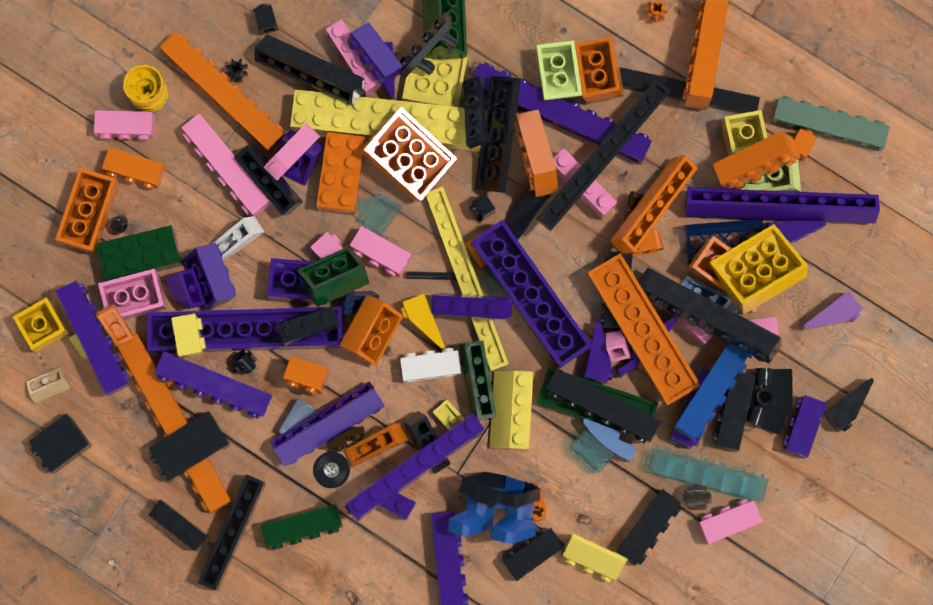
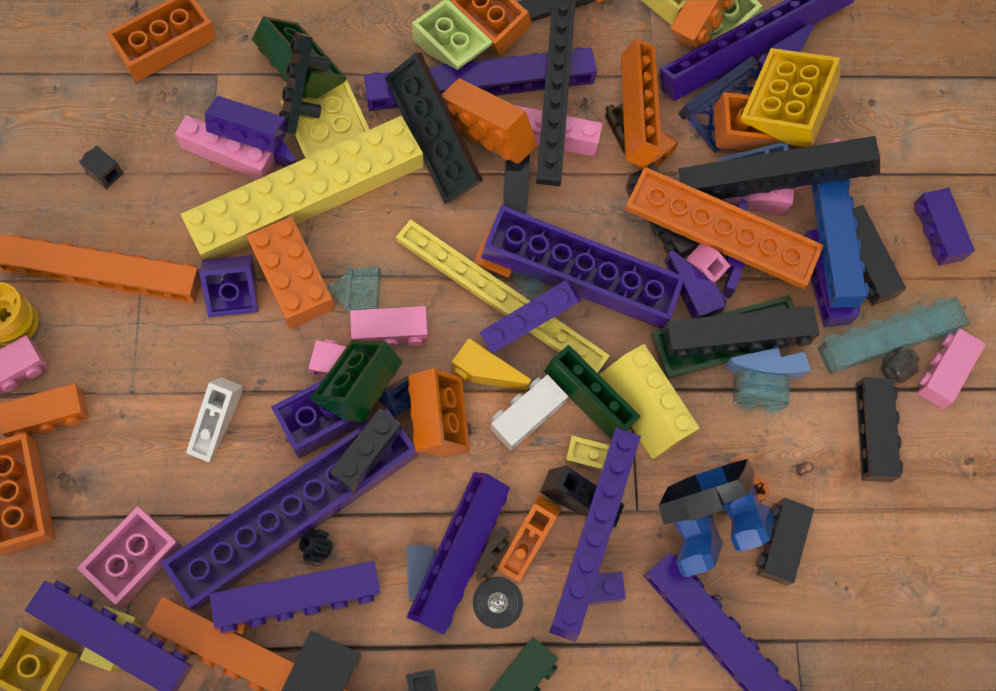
camera: 40 degrees left, 10 degrees down
dark green brick [96,225,183,281] -> none
orange plate [97,304,133,346] -> none
black plate [110,216,128,234] -> none
dark purple slope [166,269,206,309] -> none
light yellow brick [172,314,206,358] -> none
bright pink brick [182,113,272,217] -> none
dark purple slope [182,243,236,311] -> none
black gear [226,58,249,82] -> none
black brick [234,144,303,216] -> none
black brick [255,34,365,105] -> none
bright pink slope [264,123,320,180] -> none
orange brick [283,356,330,396] -> none
orange slope [359,107,457,202] -> none
black bar [407,271,457,280] -> none
black plate [463,76,492,149] -> none
black brick [469,193,496,223] -> none
light yellow slope [562,534,627,582] -> none
black panel [746,368,793,435] -> none
medium lavender slope [801,291,863,331] -> none
black slope [823,378,874,432] -> none

